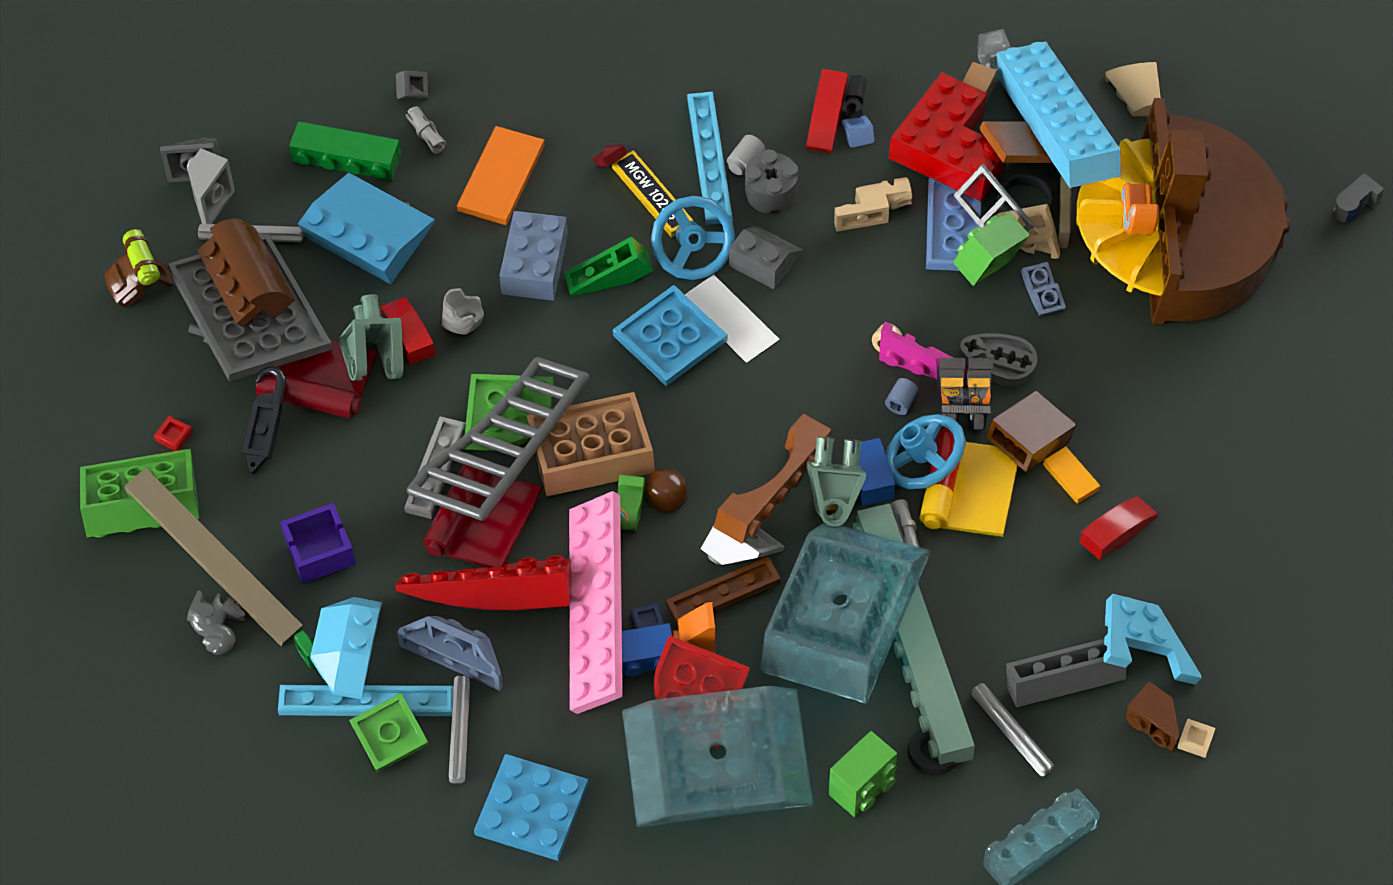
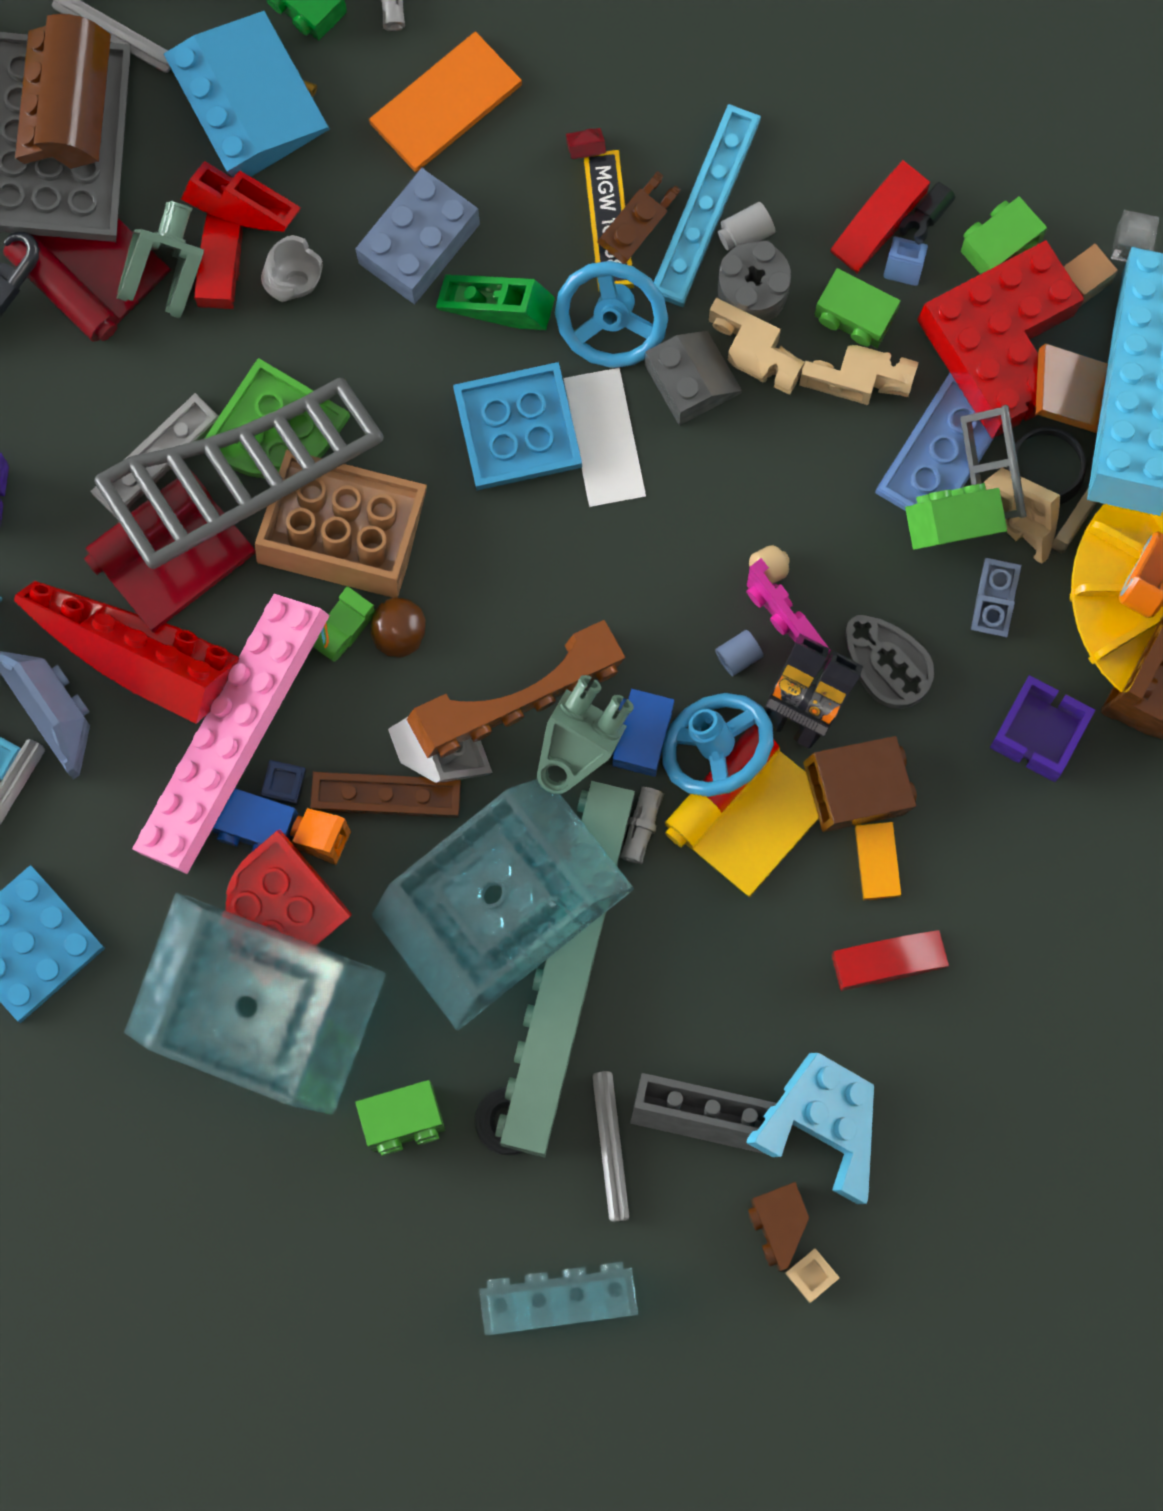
camera: 30 degrees right, 20 degrees up
none -> red slope [181,161,301,232]
none -> reddish brown hinge [597,171,681,264]
none -> tan plate [709,298,805,395]
none -> bright green brick [815,268,901,349]
none -> bright green brick [960,196,1047,274]
none -> dark purple piece [990,675,1095,782]

